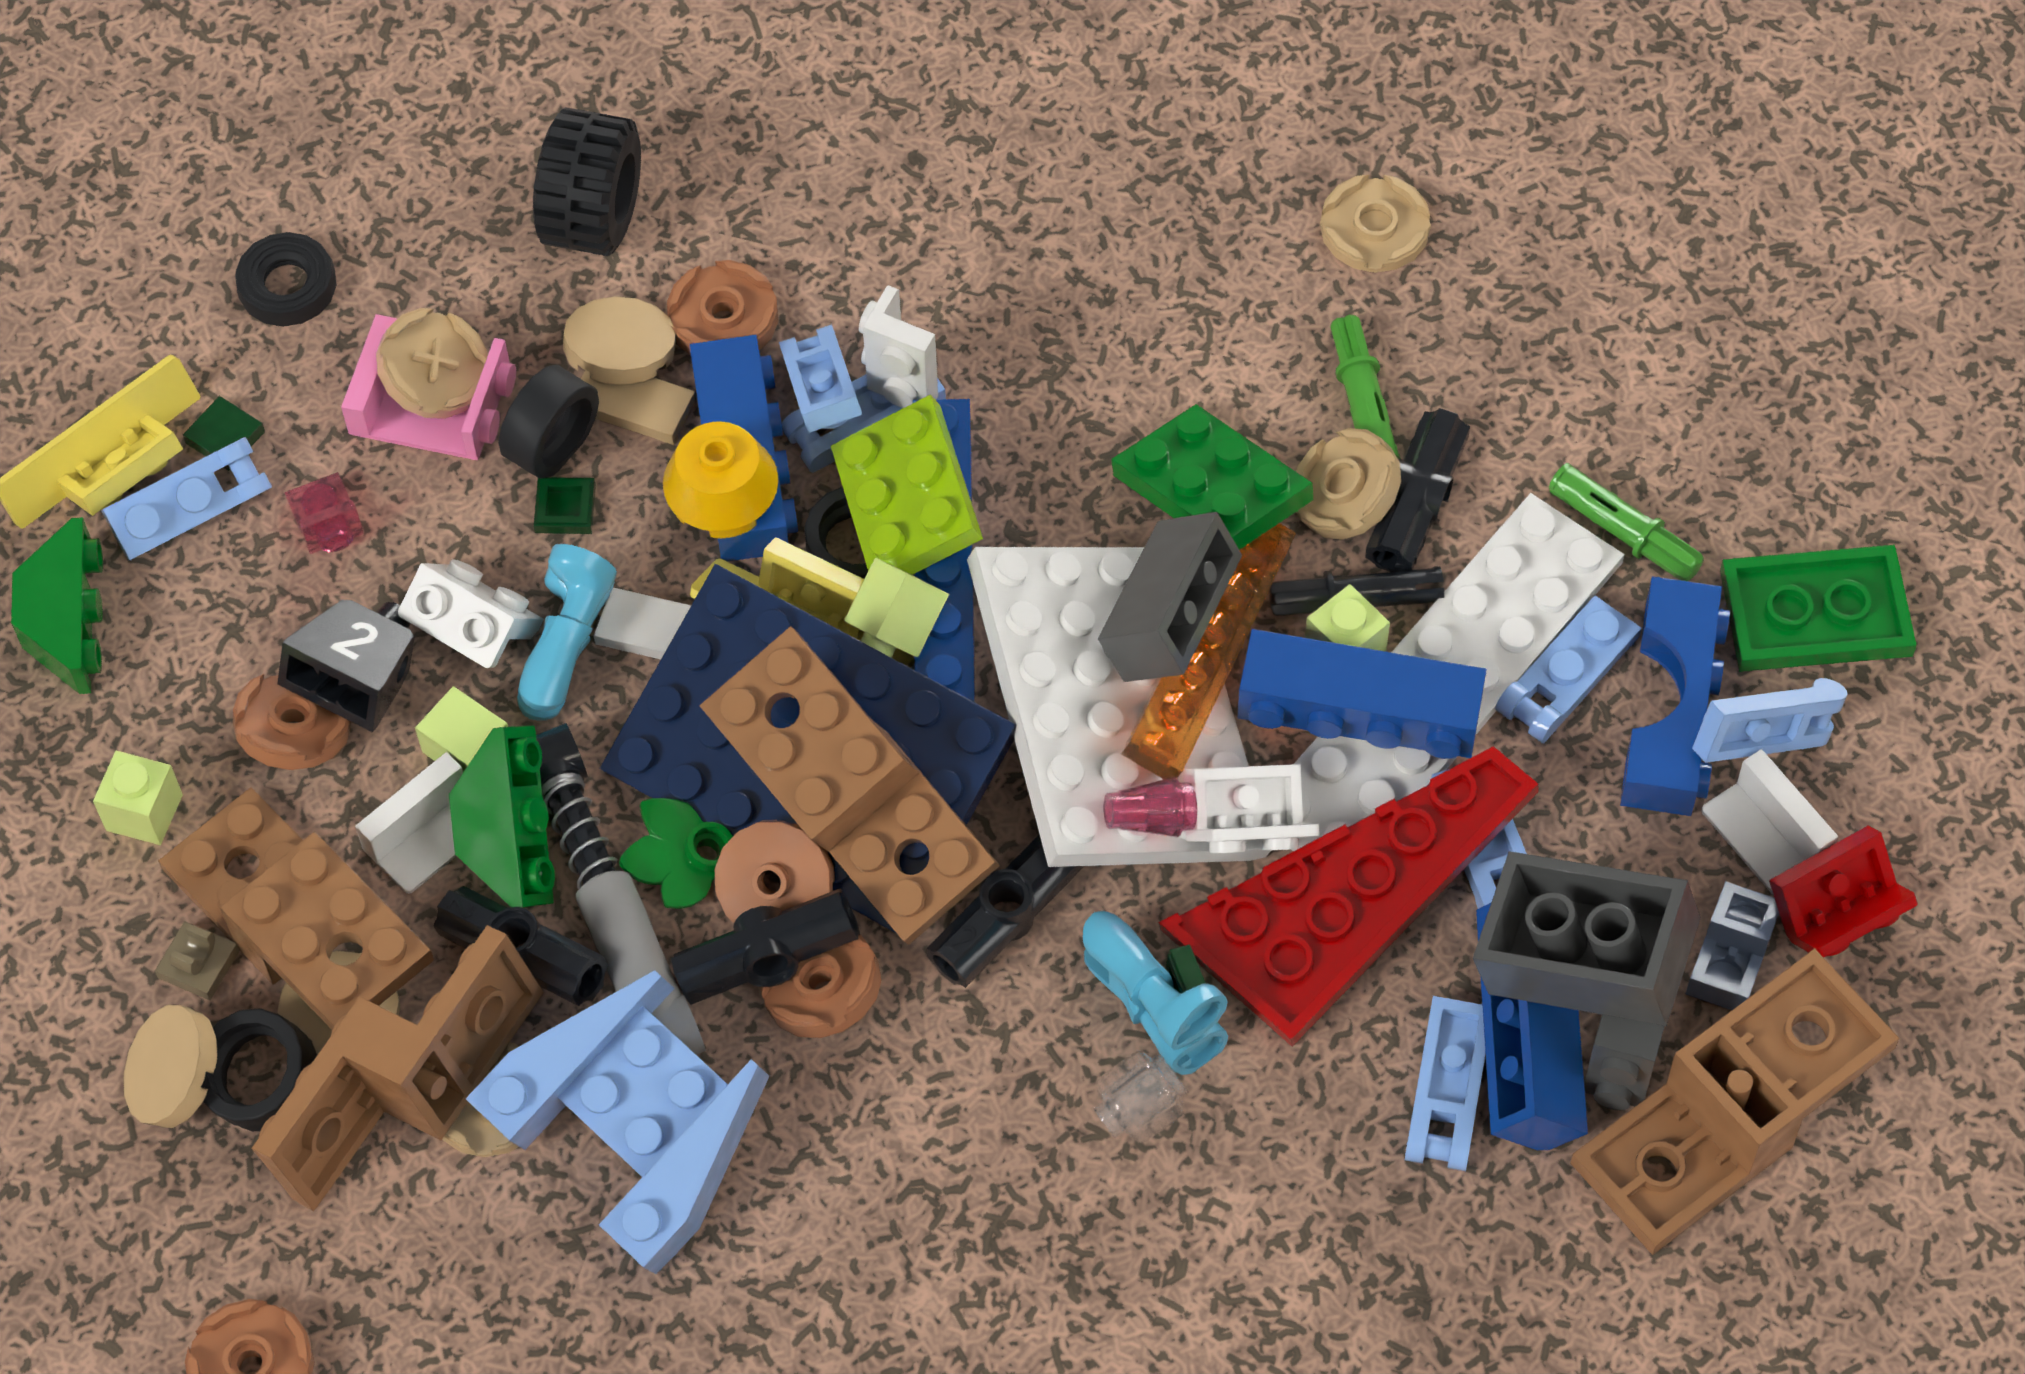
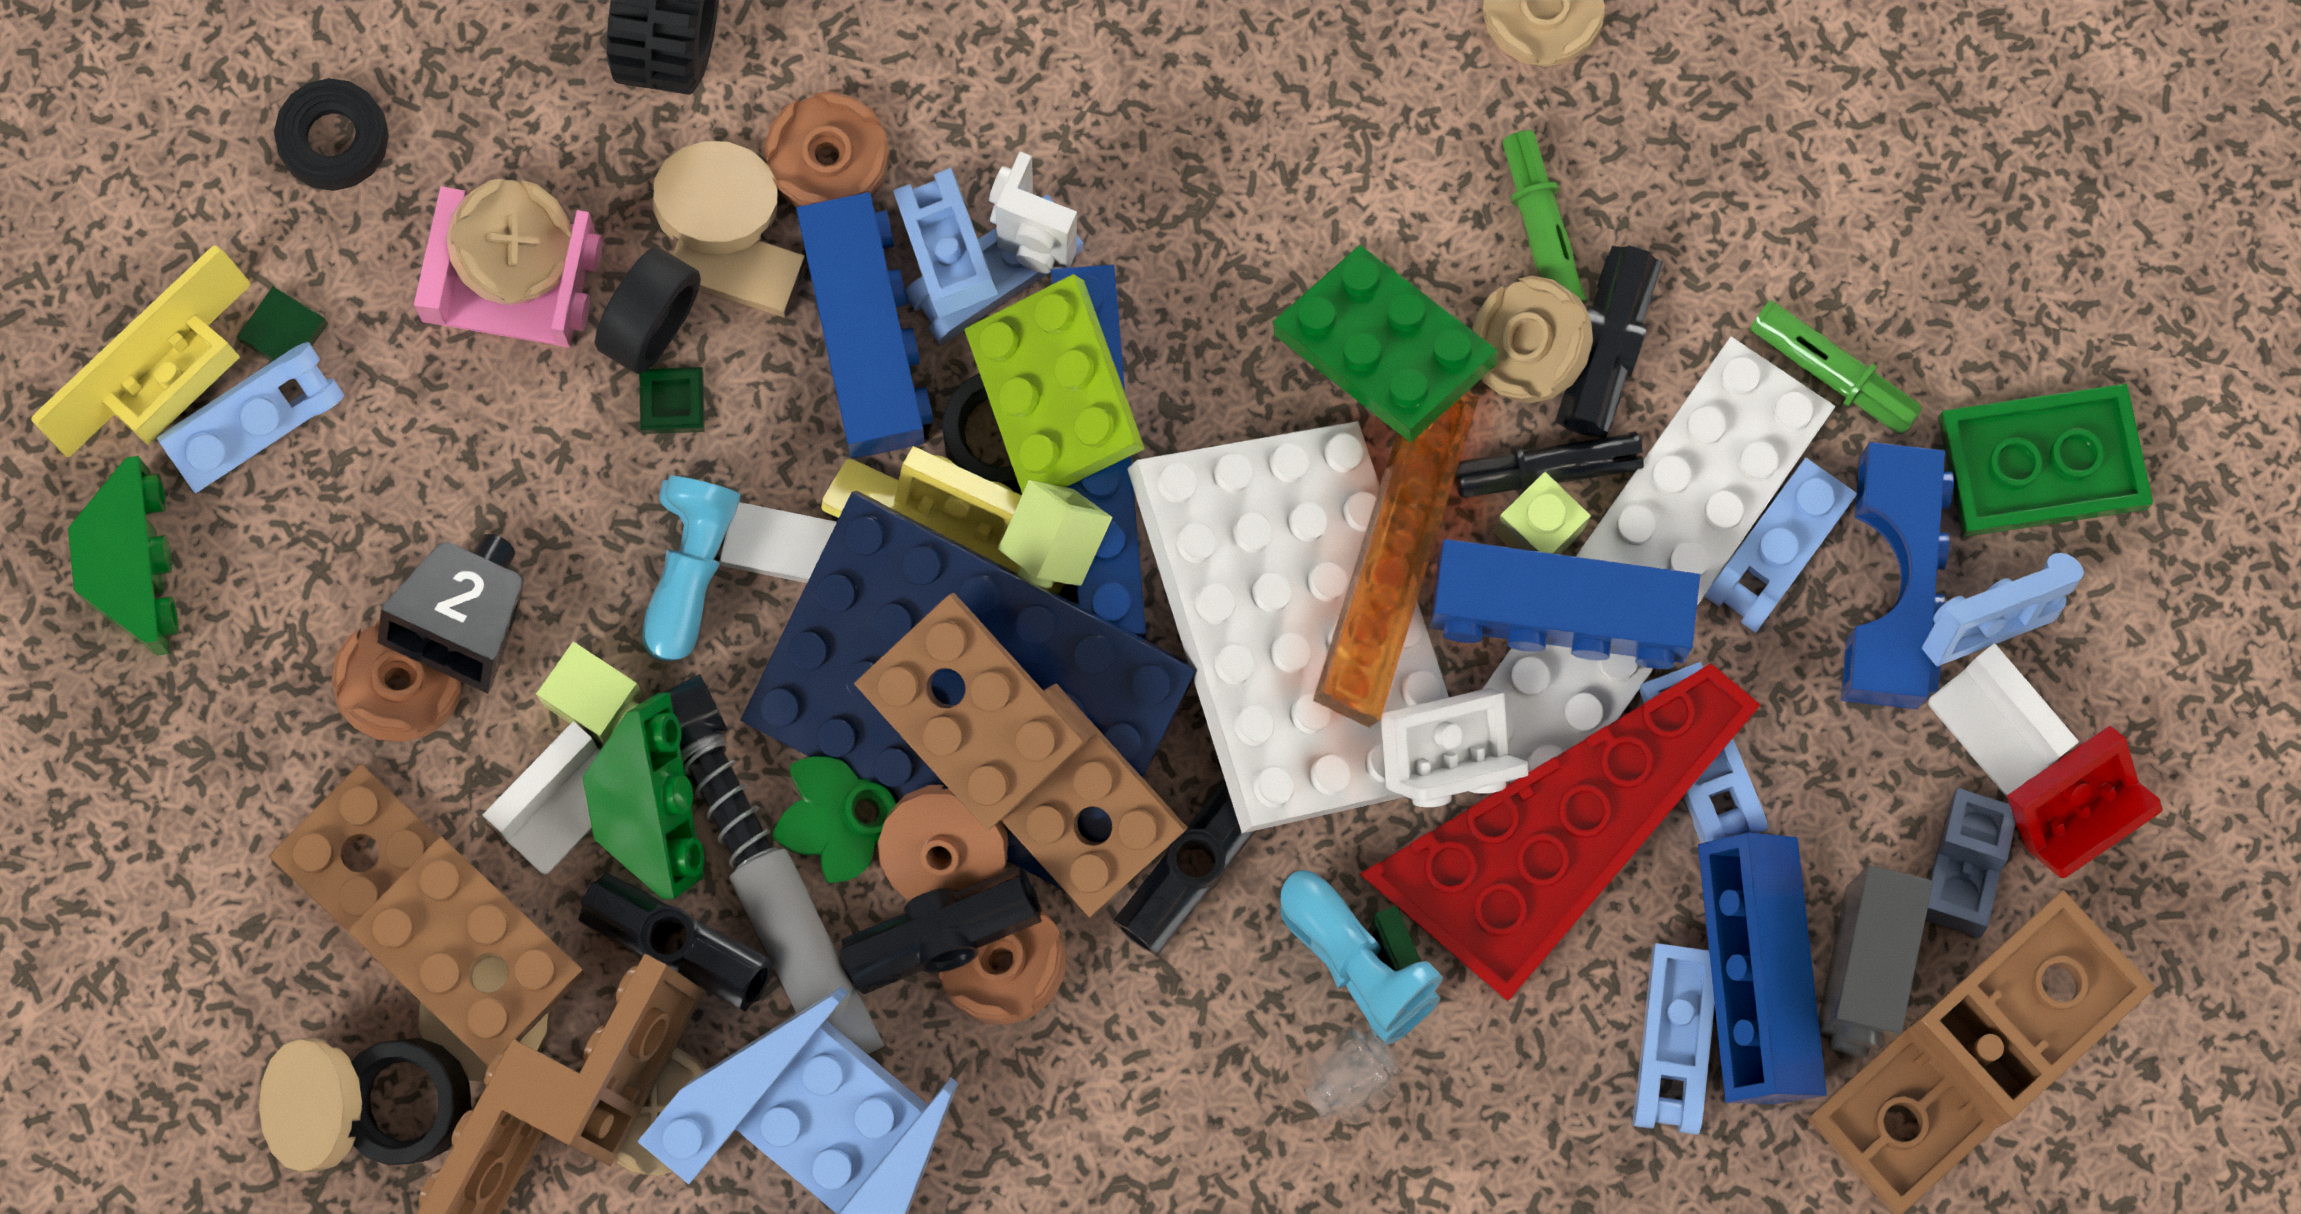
camera: 10 degrees left, 15 degrees up
yellowish green brick [93,750,183,845] -> none
dark tan tile [155,921,240,1000] -> none
clear pink bracket [284,472,364,554] -> none
white bracket [398,559,544,668] -> none
yellow cone [663,422,778,538] -> none
dark grey brick [1098,512,1242,682] -> none
clear pink cone [1103,777,1197,837] -> none
dark grey brick [1473,851,1701,1026] -> none

